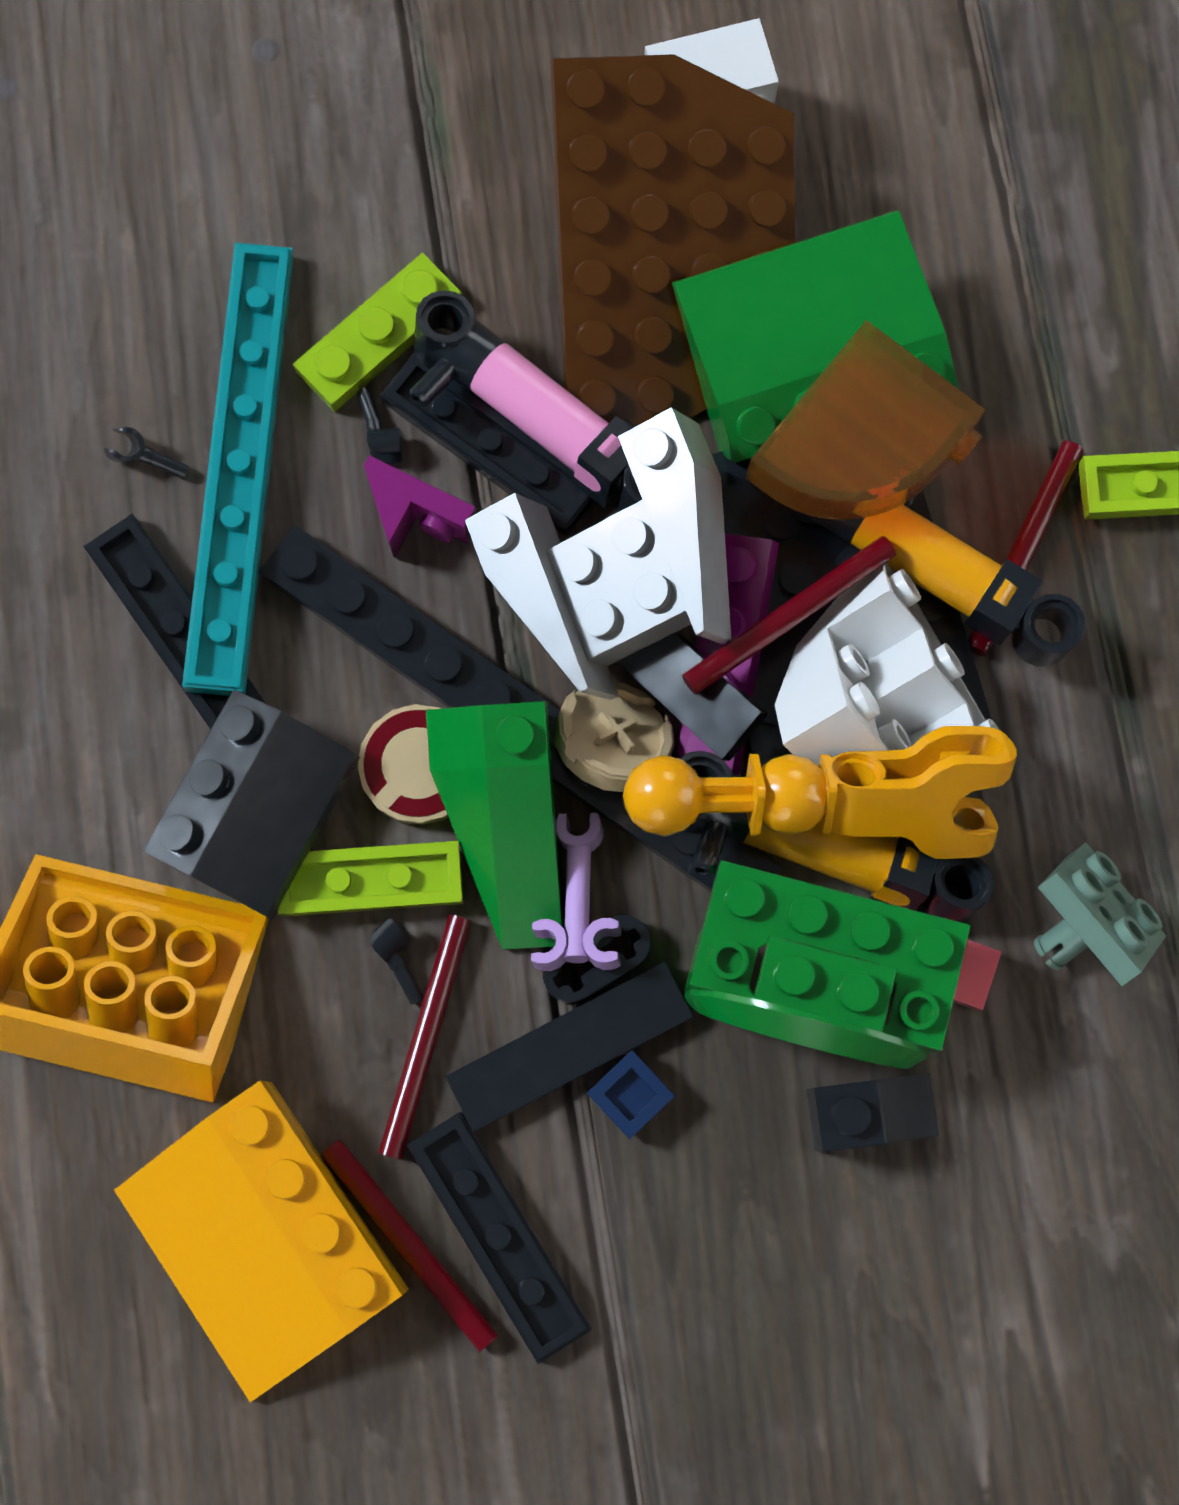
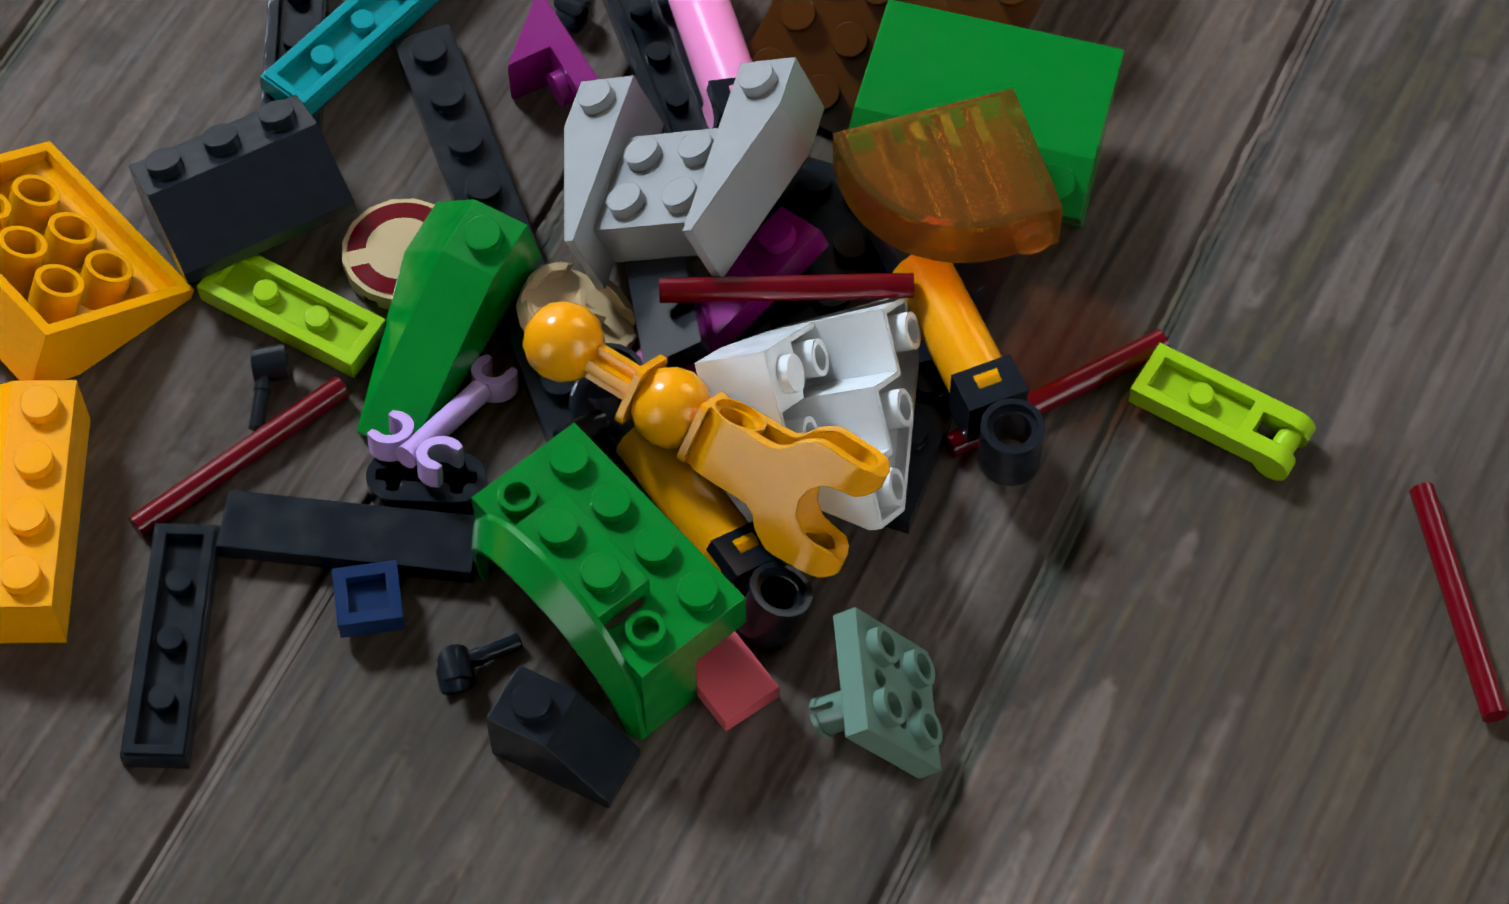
camera: 35 degrees right, 20 degrees down
dark red bar [321,1139,498,1352] -> none
none -> black hand [436,633,523,695]

